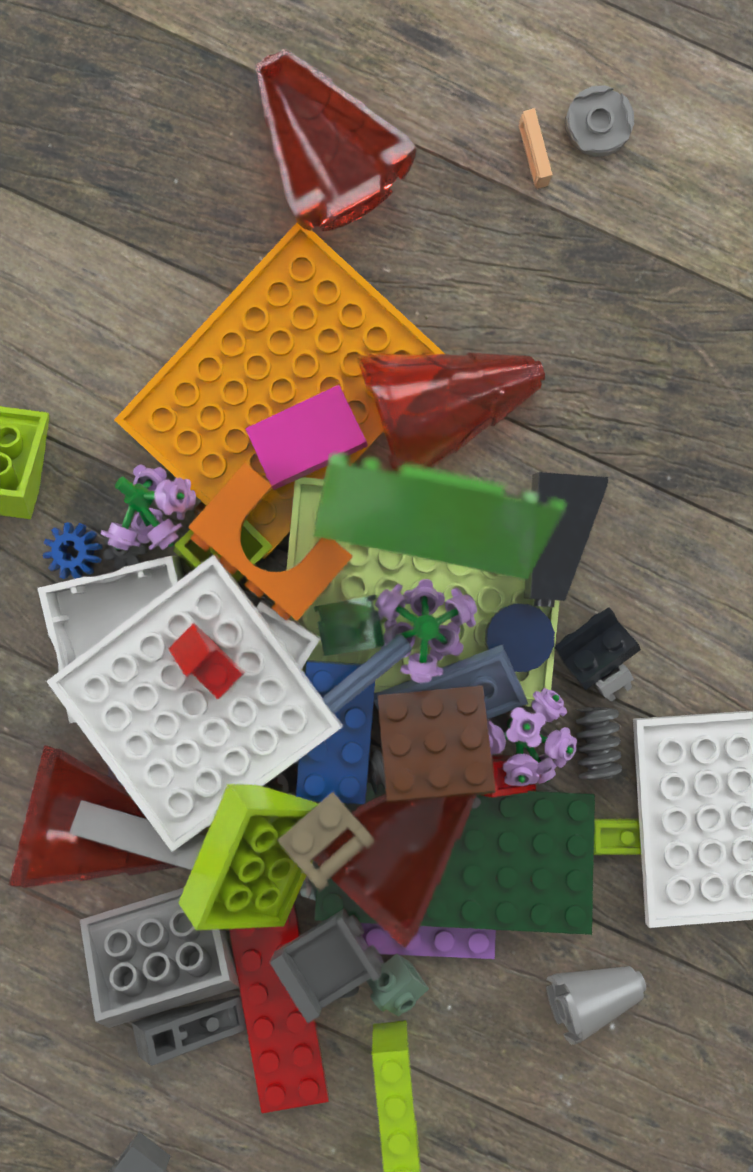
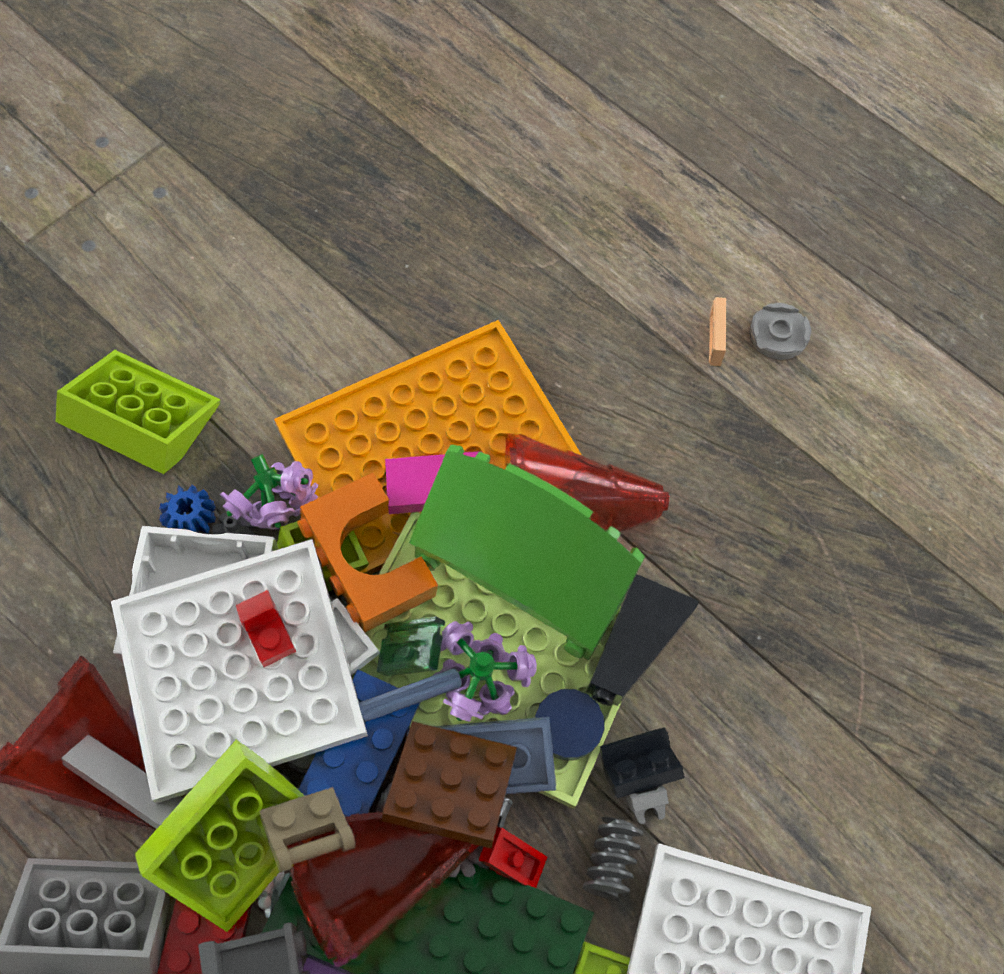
camera: 15 degrees right, 25 degrees down
clear red cone [255,49,417,232] -> none
lavender plant [487,688,577,786] -> none

